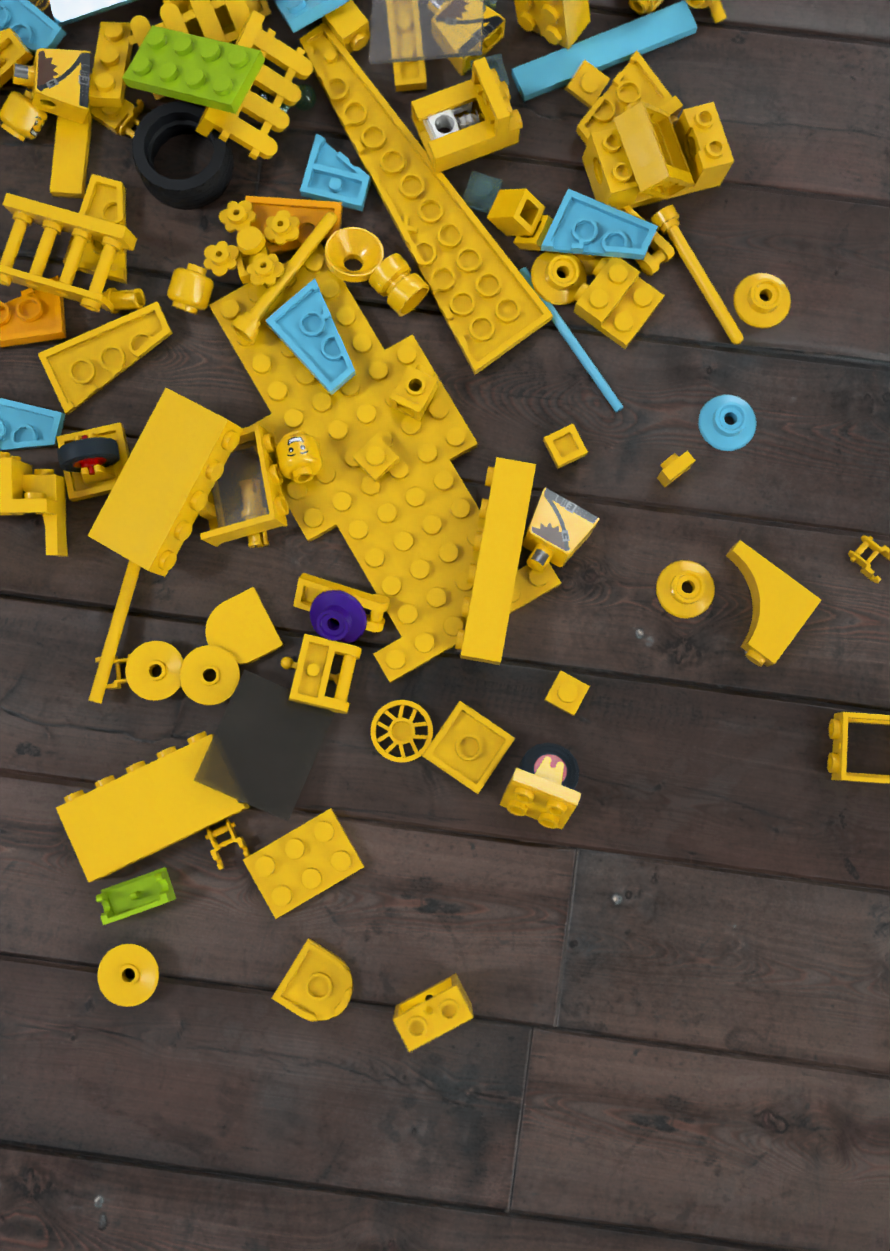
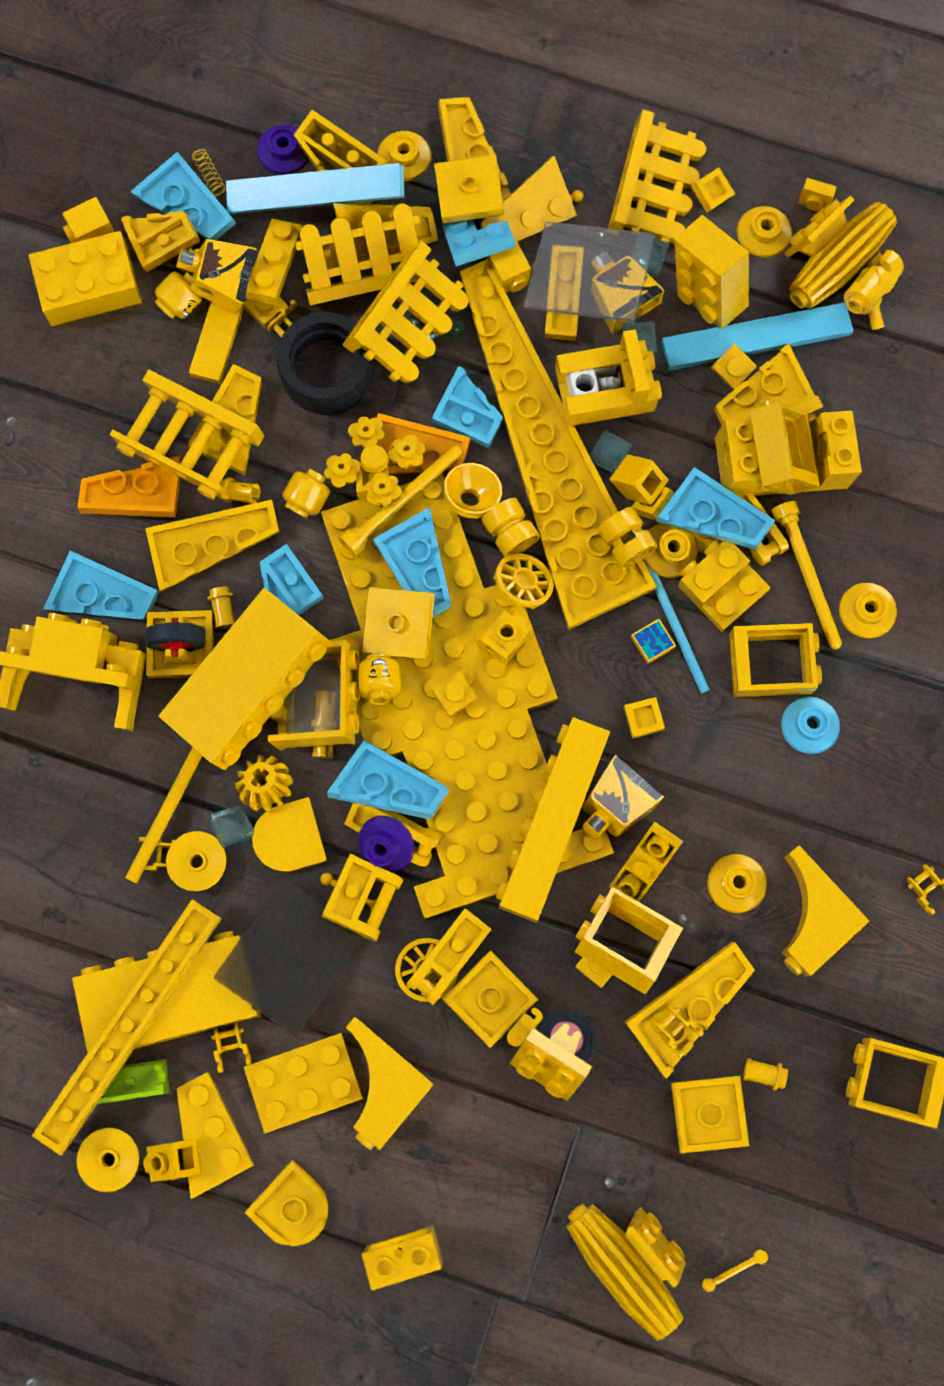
camera: 10 degrees right, 5 degrees down
lime plate [122,25,265,114] -> none
yellow piece [179,645,240,705] -> none
yellow plate [657,450,696,488] -> none
none -> yellow tile [32,899,221,1155]
none -> yellow brick [143,1139,200,1182]
none -> yellow wing [177,1072,255,1199]
none -> yellow pin [207,587,235,630]
none -> clear light blue plate [209,805,254,848]
none -> yellow gear [235,755,294,812]
none -> medium azure wing [260,544,324,615]
none -> medium azure wing [327,740,449,820]
none -> yellow arch [346,1017,434,1150]
none -> yellow plate [362,587,435,660]
none -> yellow plate [407,908,491,1005]
none -> yellow wheel [493,553,554,610]
none -> yellow piece [507,1008,543,1047]
none -> yellow plate [566,1203,686,1341]
none -> yellow window [575,886,683,994]
none -> yellow wheel [598,507,658,569]
none -> yellow slope [609,822,683,902]
none -> yellow wing [625,942,755,1079]
none -> tile [631,619,676,664]
none -> yellow piece [653,1006,704,1058]
none -> yellow plate [671,1076,749,1153]
none -> yellow hinge [702,1249,768,1292]
none -> yellow window [729,623,822,697]
none -> yellow pin [743,1058,788,1091]

